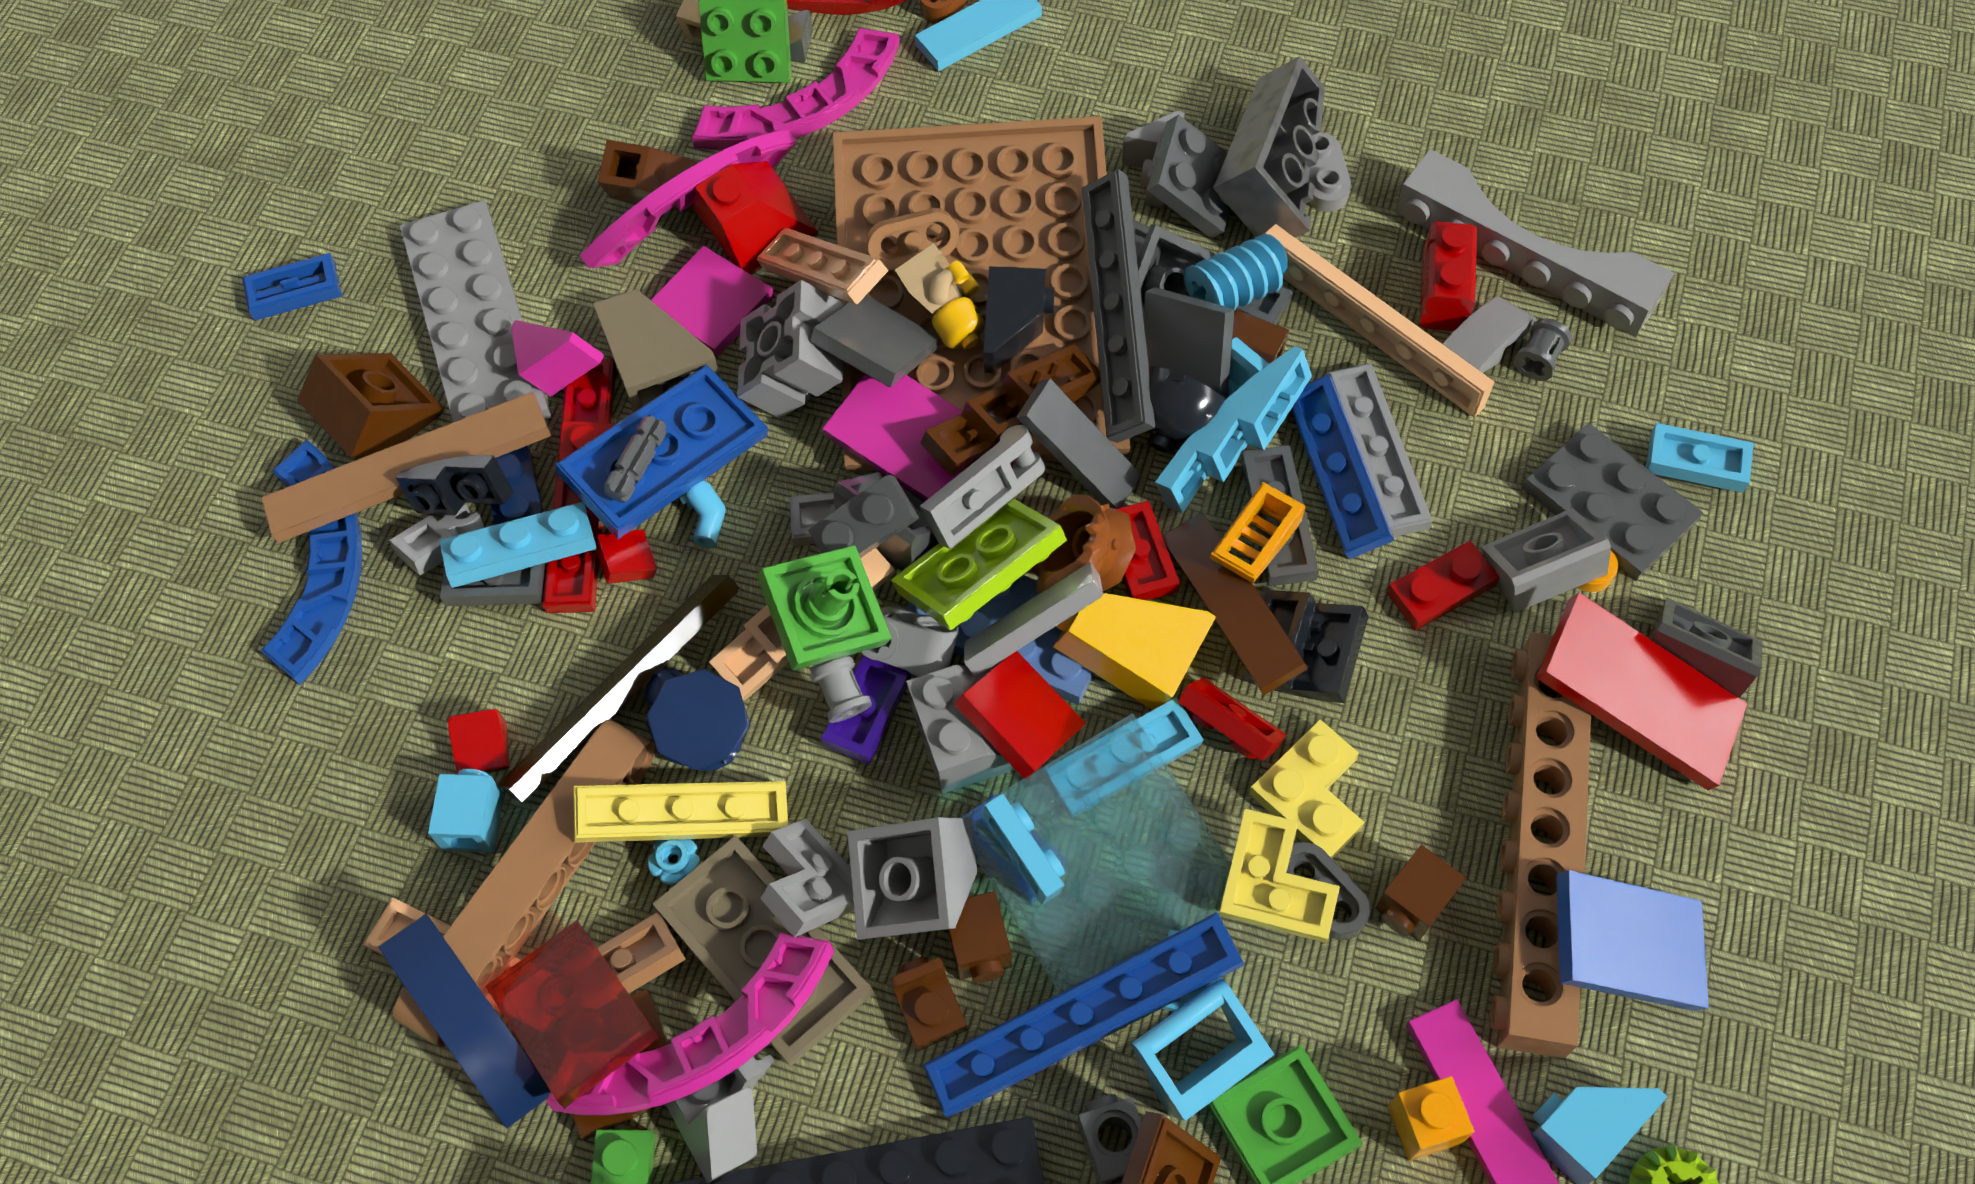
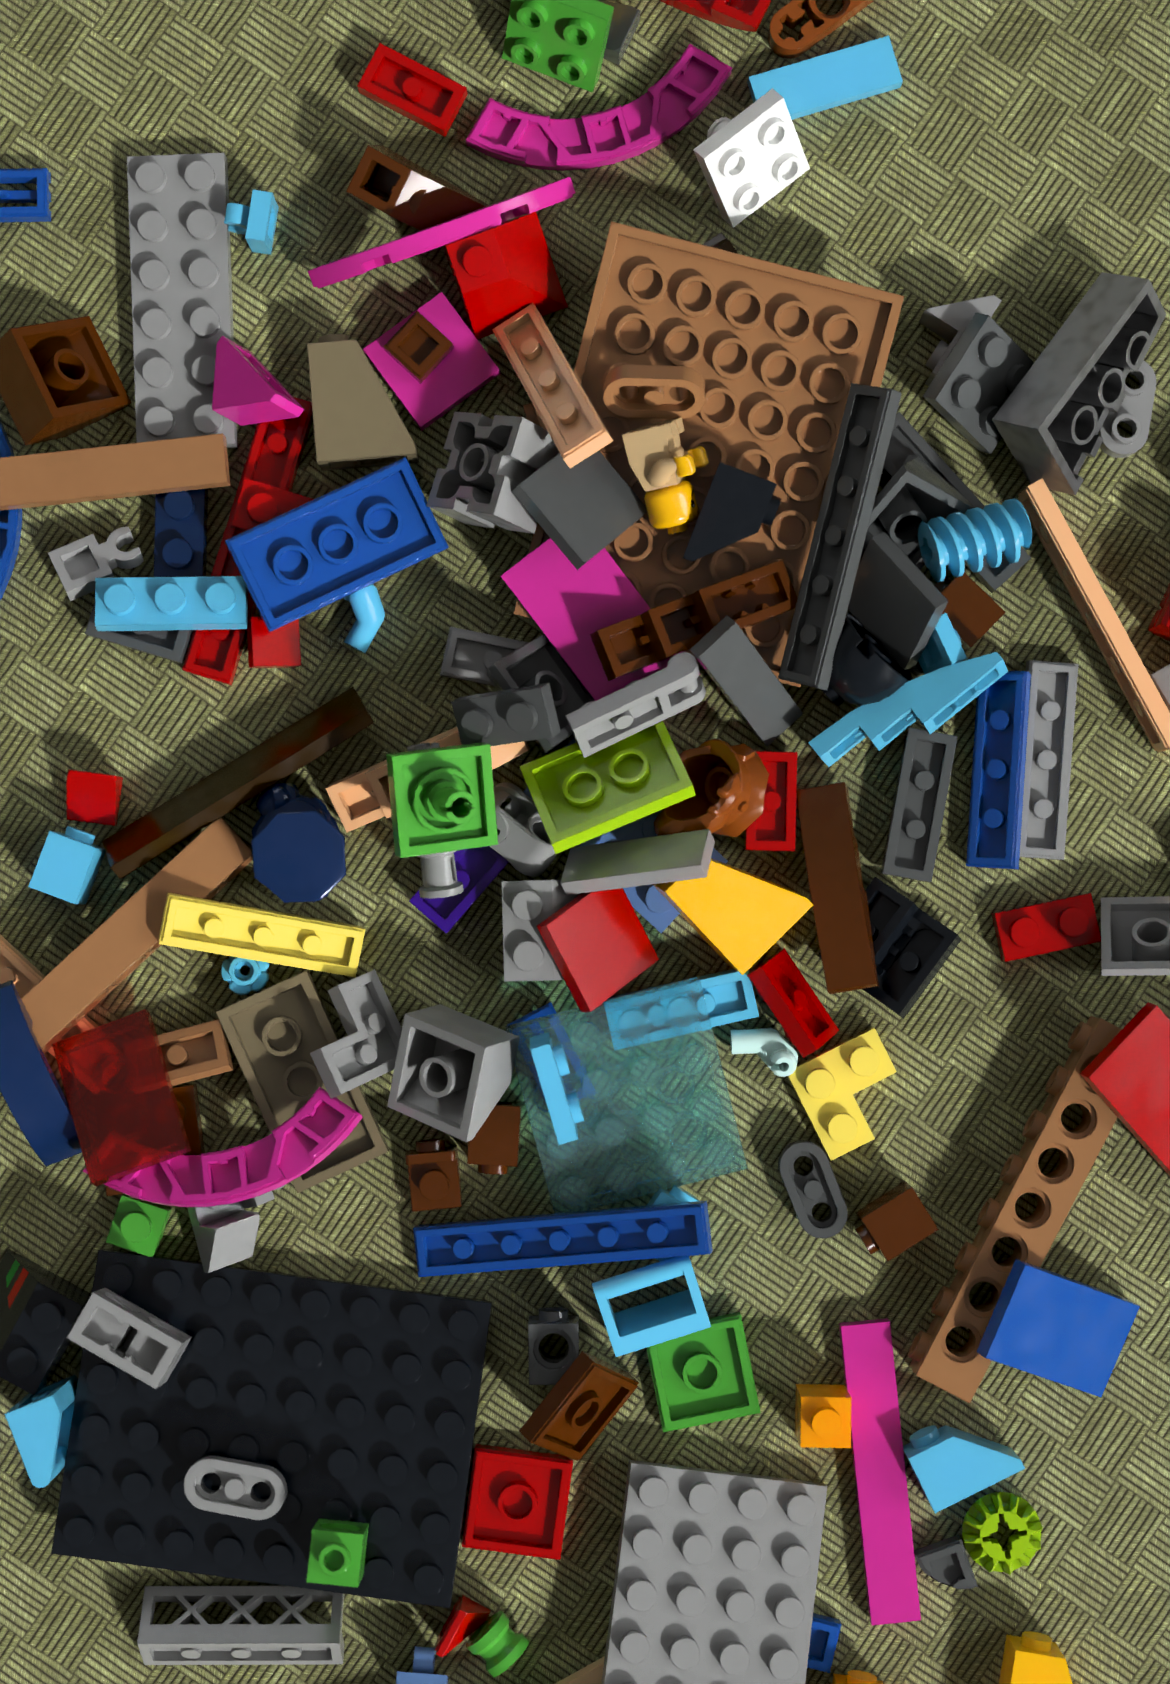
camera: 15 degrees right, 25 degrees up
black slope [396,455,513,516] -> none
dark grey axle [604,415,666,503] -> none
light orange slope [1210,482,1306,583] -> none
light yellow plate [1220,809,1340,943] -> none
none -> medium azure tile [224,189,279,255]
none -> red plate [357,43,468,137]
none -> reddish brown tile [383,311,454,384]
none -> white plate [693,89,810,228]
none -> light aqua arm [730,1028,798,1077]

